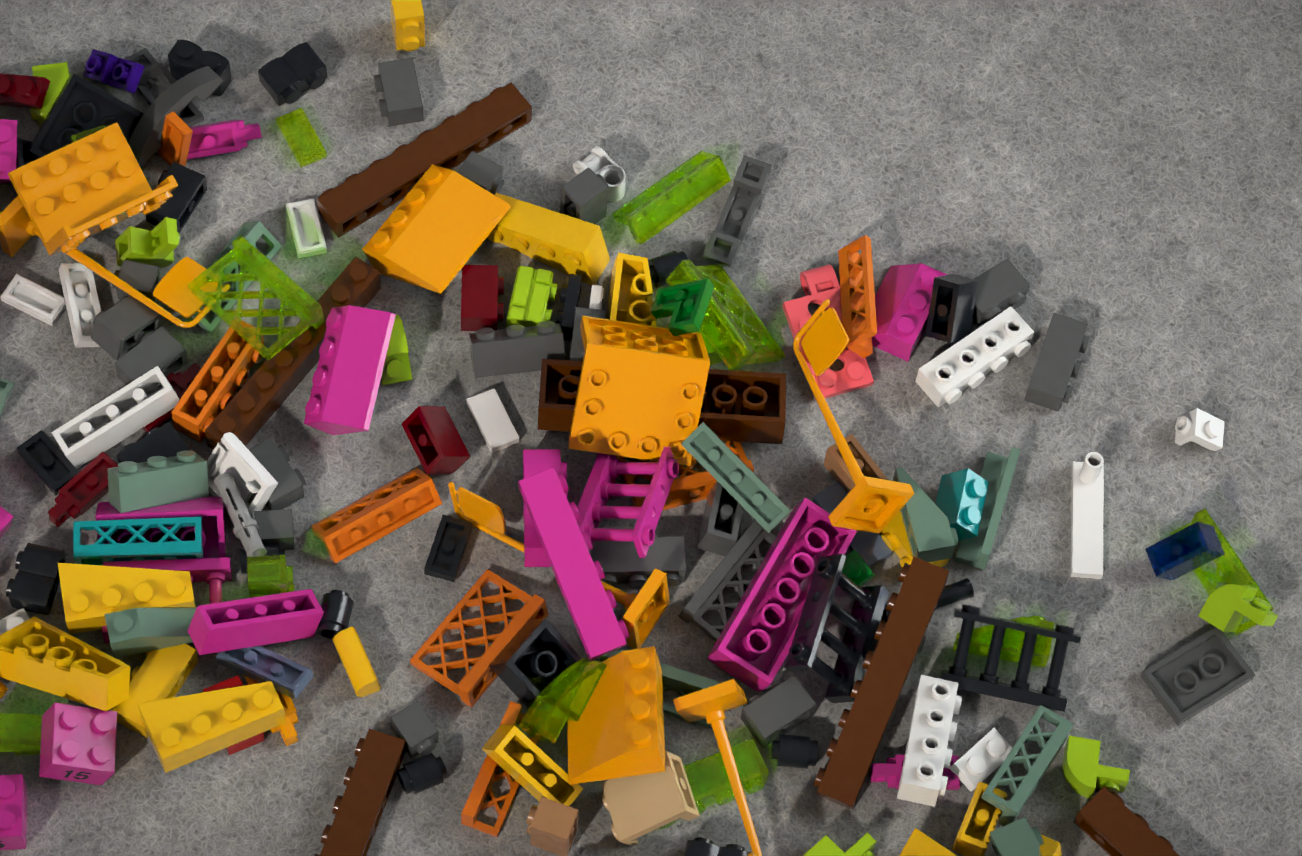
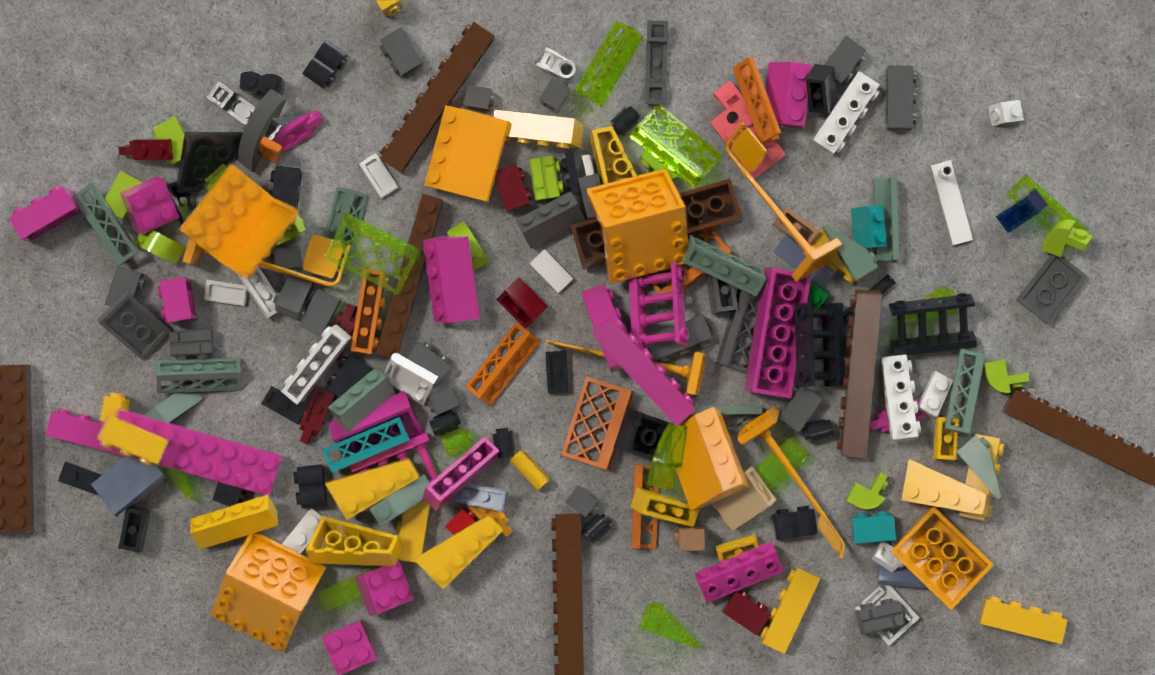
camera: 15 degrees left, 25 degrees up
dark purple slope [83,49,145,94] -> none
light grey pin [214,472,267,560] -> none
clear neon green tile [275,108,327,168] -> none
green plate [650,278,714,336] -> none

